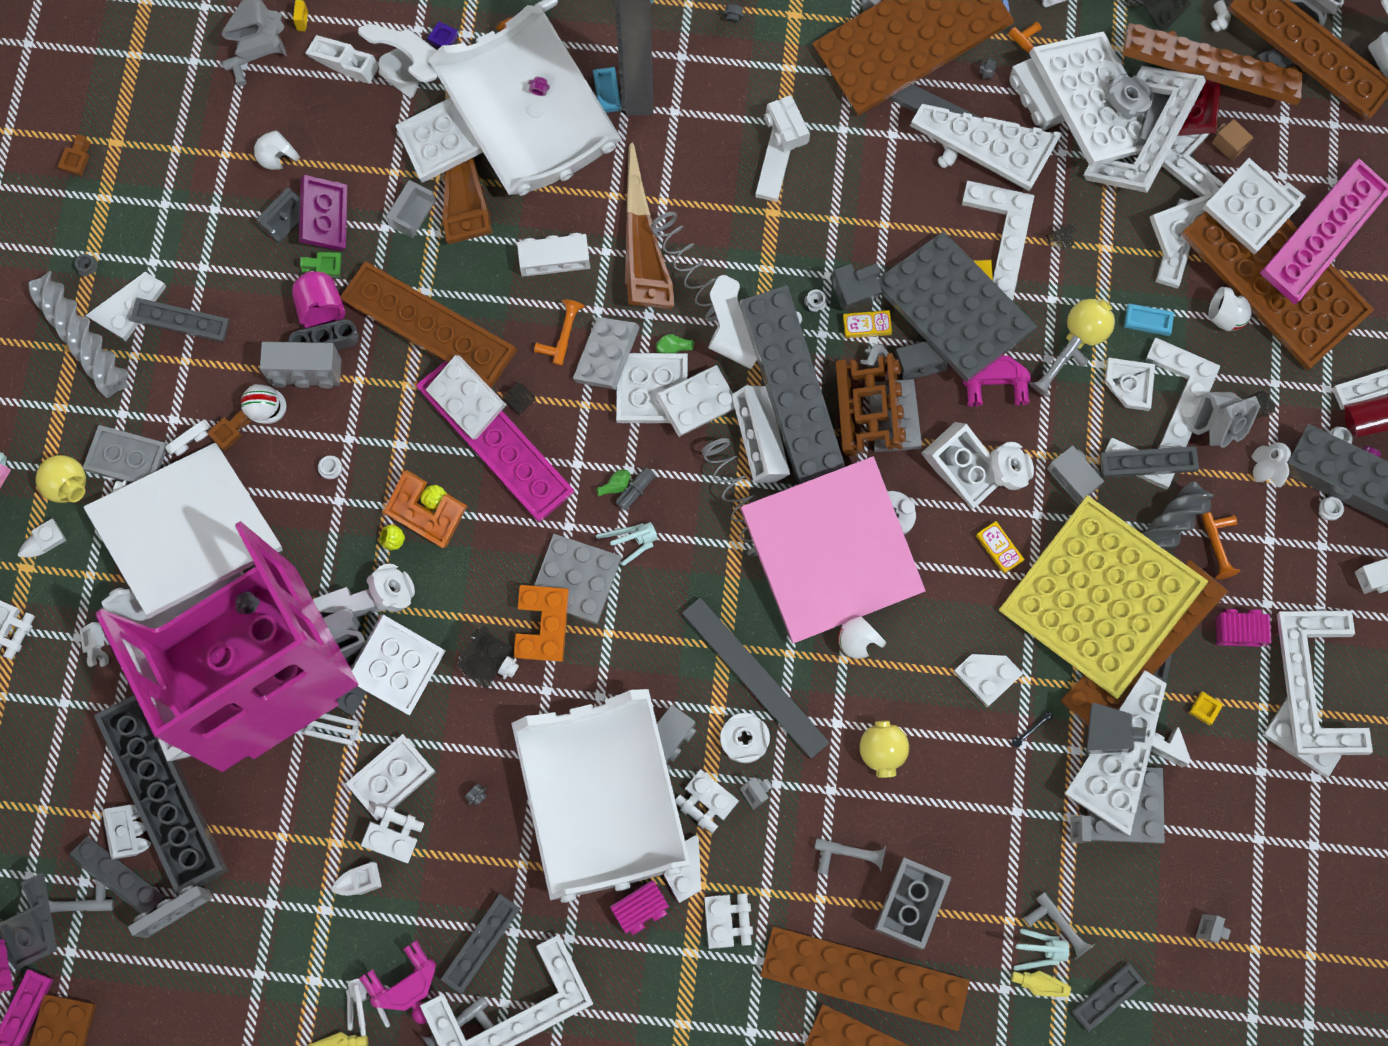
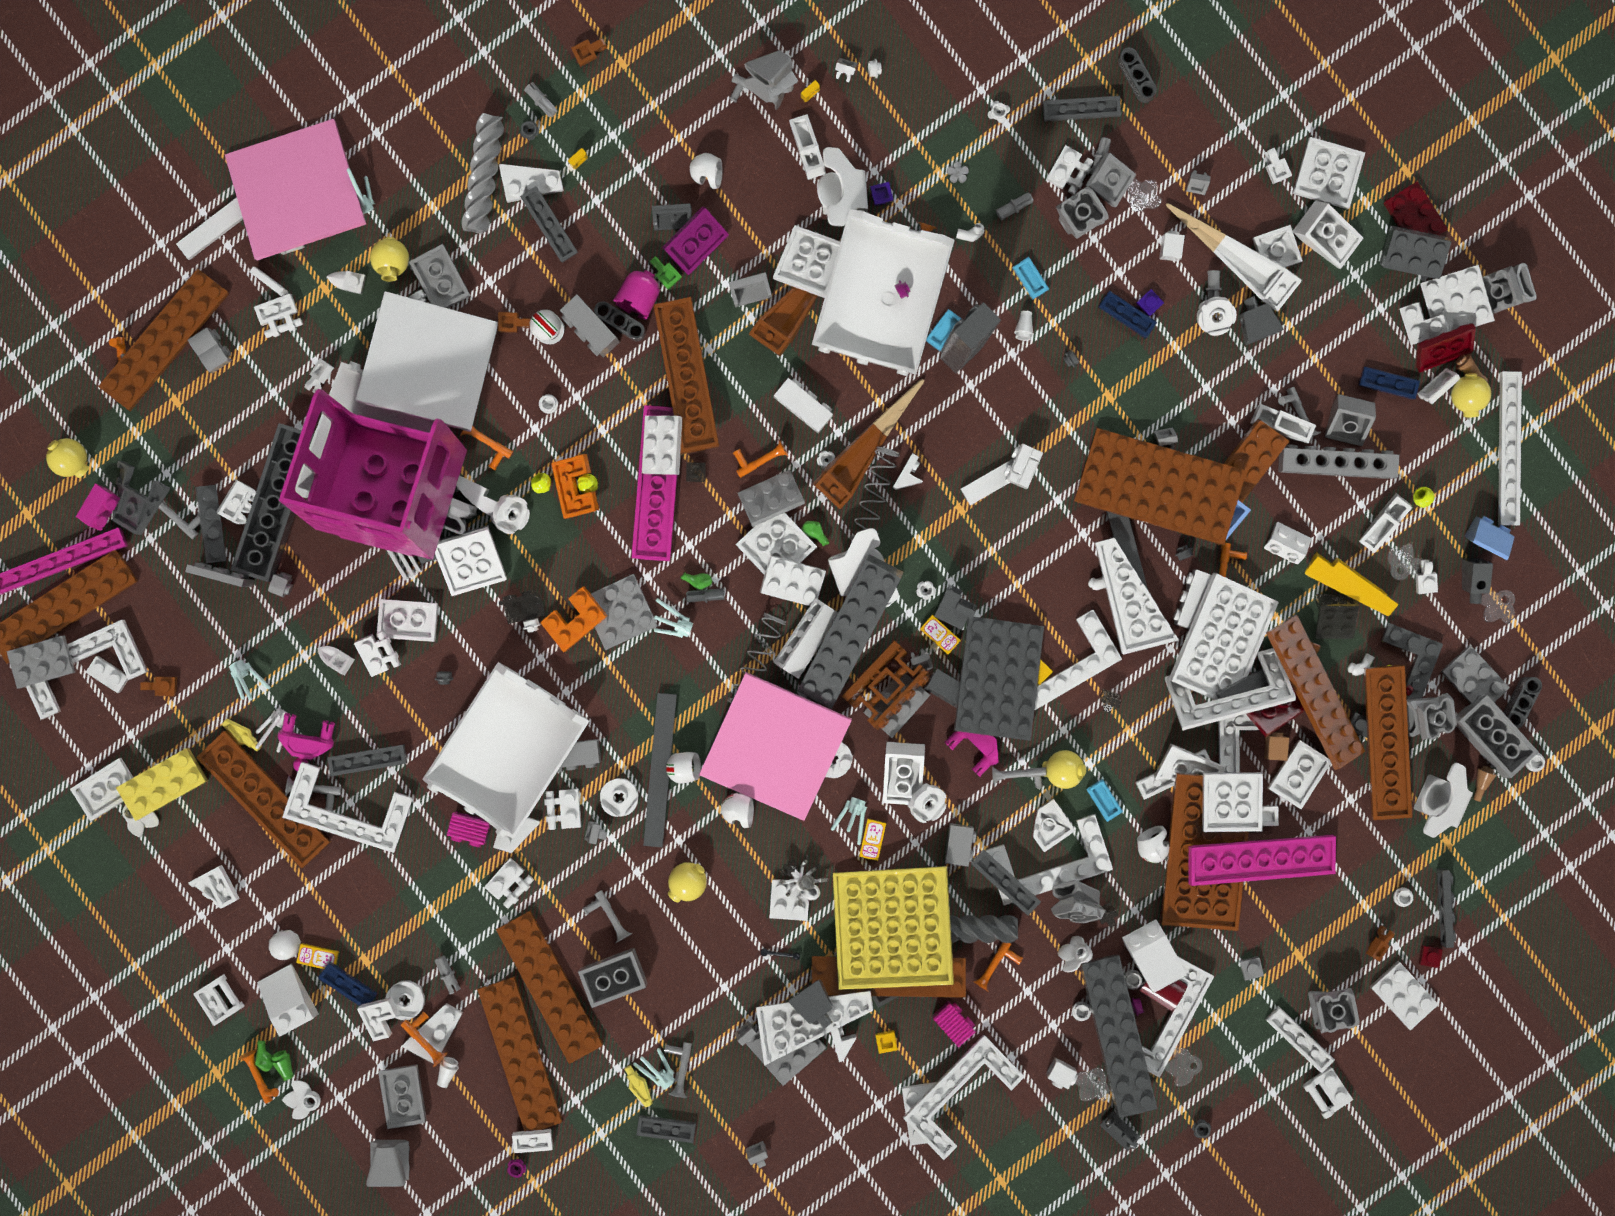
camera: 50 degrees right, 15 degrees up
white plate [165,420,209,456] -> none
dark grey plate [235,592,260,615] -> none
light grey plate [1106,74,1152,119] -> none
none -> light aqua plant [229,660,271,701]
none -> light grey plate [268,572,293,597]
none -> orange piece [460,425,513,470]
none -> light grey axle [524,82,557,117]
none -> yellow tile [568,148,588,170]
none -> white helmet [666,752,701,784]
none -> animal [779,856,829,907]
none -> white plate [817,451,835,470]
none -> light aqua plant [831,797,867,845]
none -> white slope [893,453,923,490]
none -> white cone [1014,311,1033,341]
none -> white slope [1122,920,1187,993]
none -> white plate [1268,740,1331,809]

